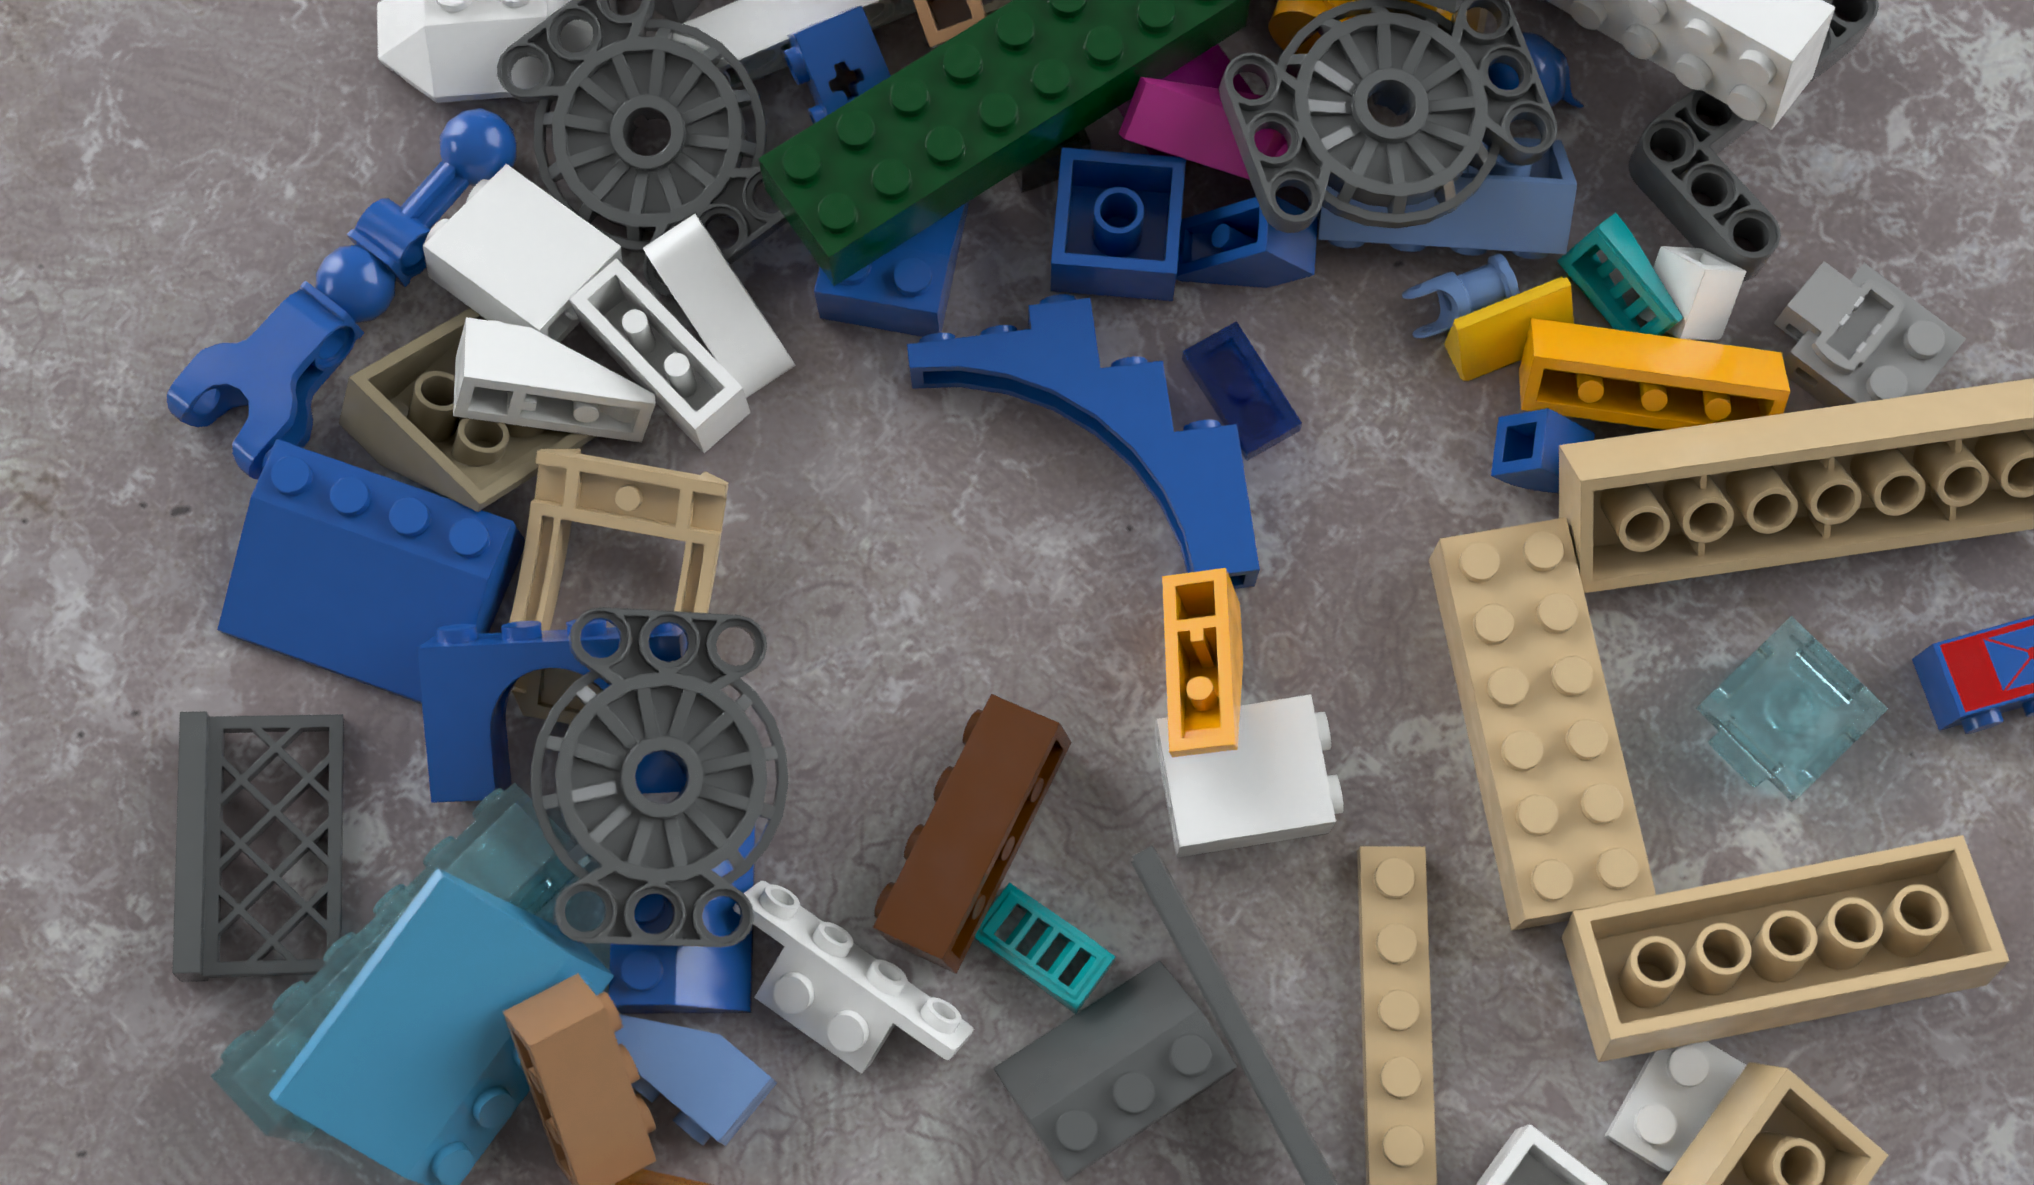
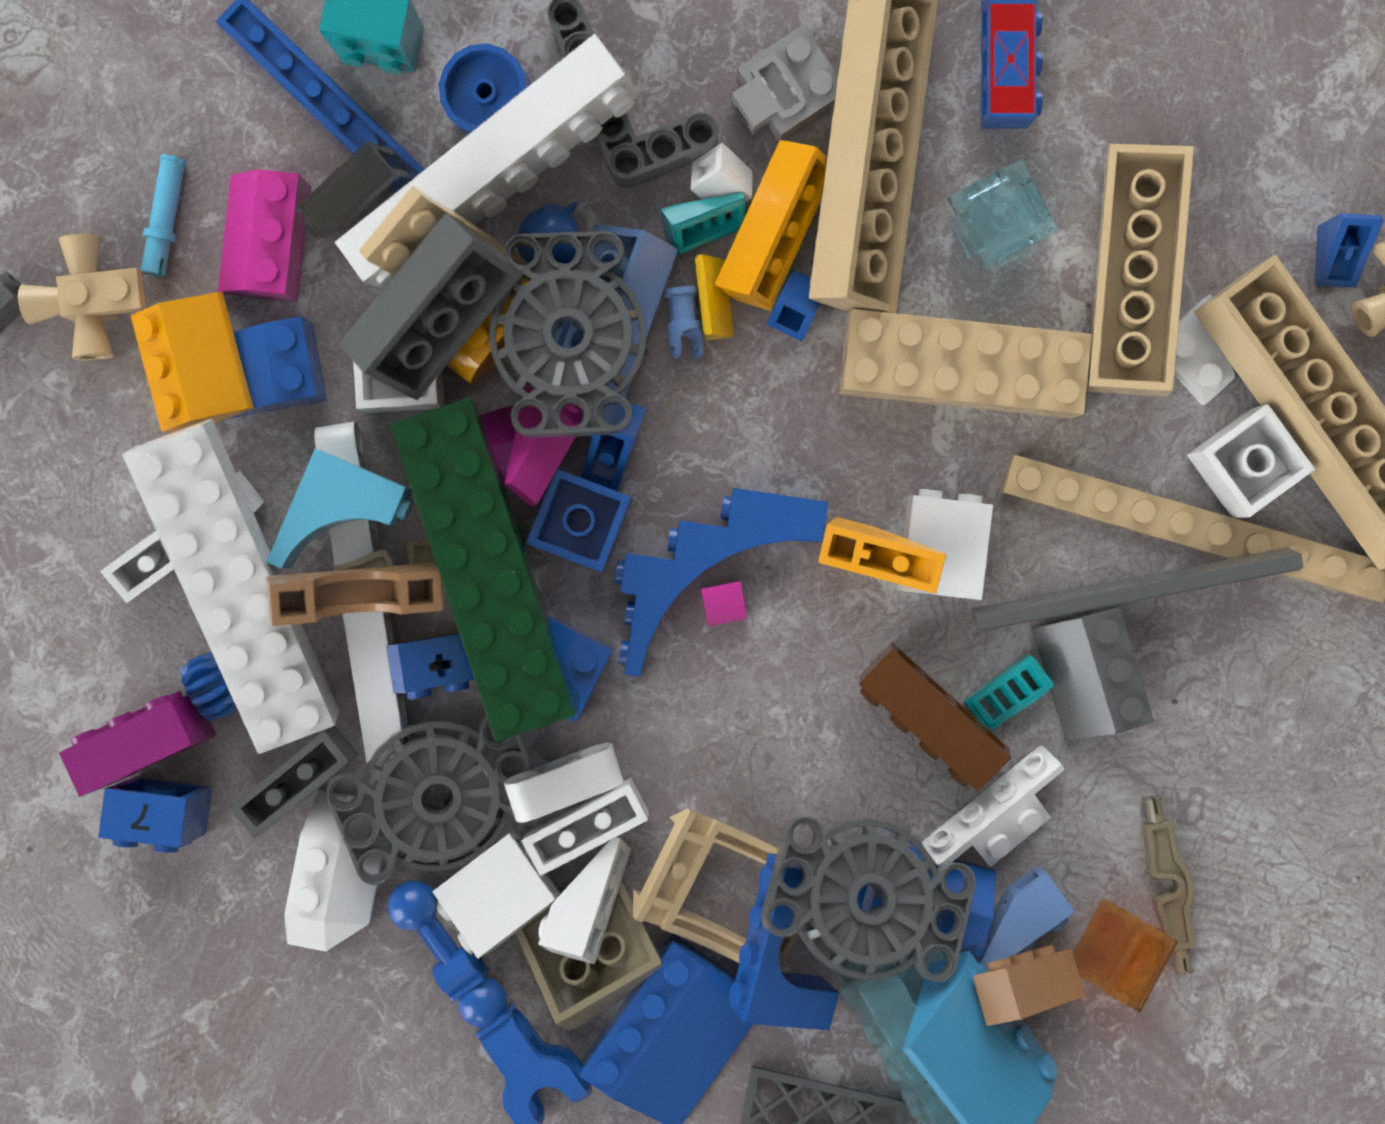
camera: 75 degrees left, 15 degrees up
clear blue plate [1182,321,1302,461] -> none
none -> dark pink brick [701,581,747,627]

